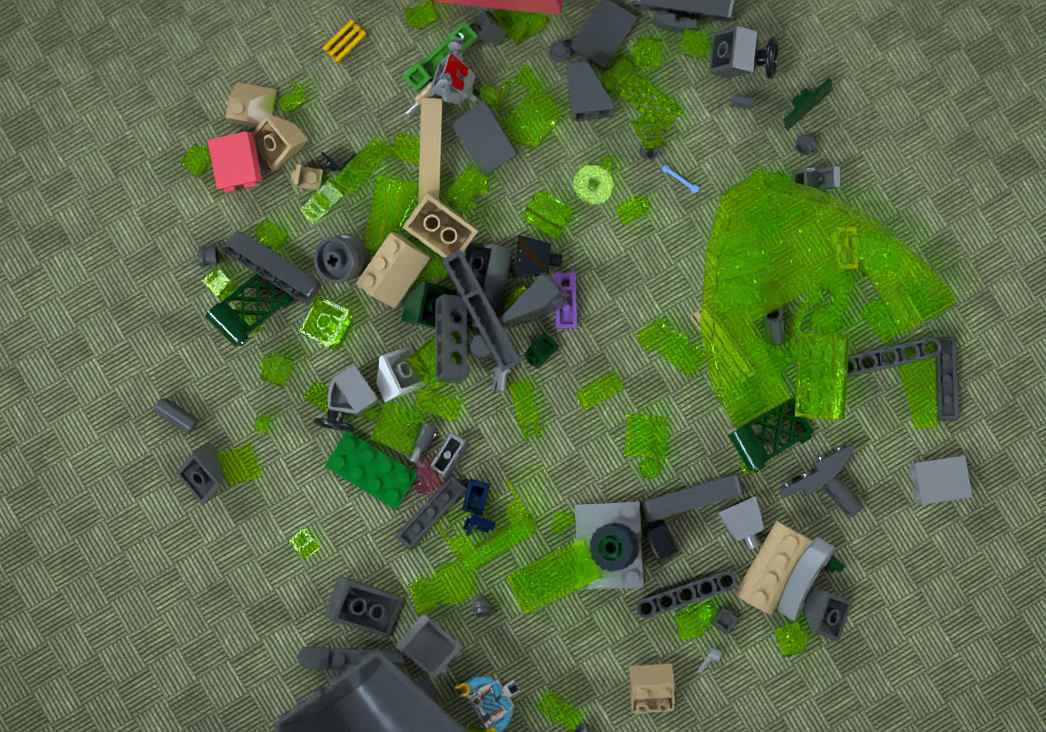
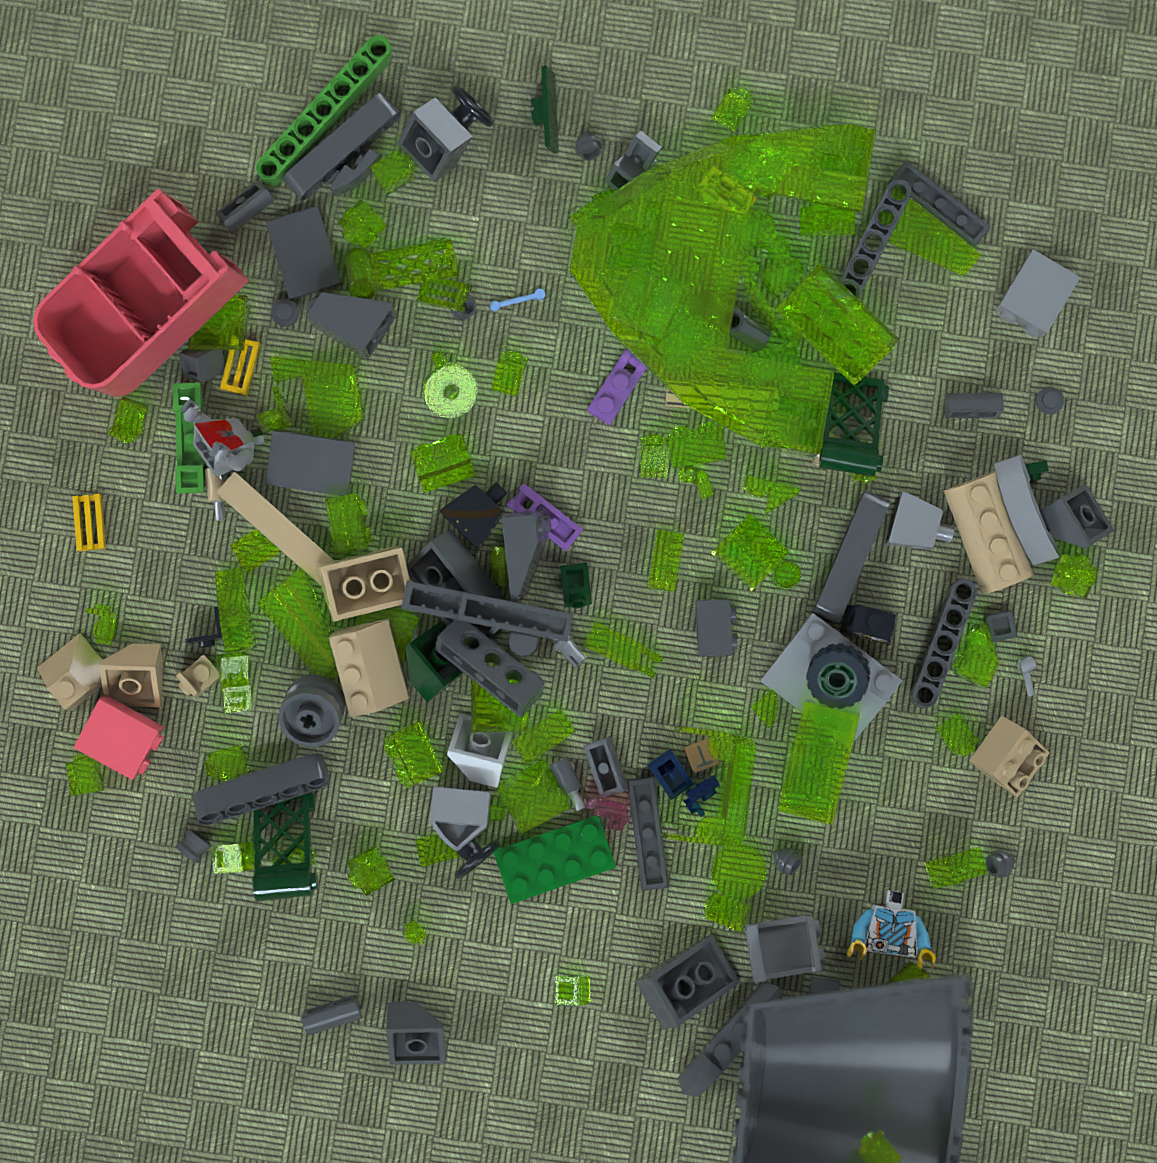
camera: 50 degrees left, 0 degrees up
clear neon green piece [217,444,262,486] -> none
clear neon green slope [298,295,354,350] -> none
dark grey tile [730,94,754,110] -> none
dark grey slope [779,443,854,498] -> none
none -> yellow tile [220,336,261,396]
none -> clear neon green bracket [384,721,443,789]
none -> medium lavender plate [587,347,651,426]
none -> clear neon green arm [678,465,714,500]
none -> medium nougat tile [684,738,720,774]
none -> dark grey brick [695,599,737,657]
none -> clear neon green bracket [712,86,756,132]
none -> clear neon green slope [741,475,800,517]
none -> clear neon green bracket [934,713,980,757]
none -> dark grey plate [1036,387,1064,415]

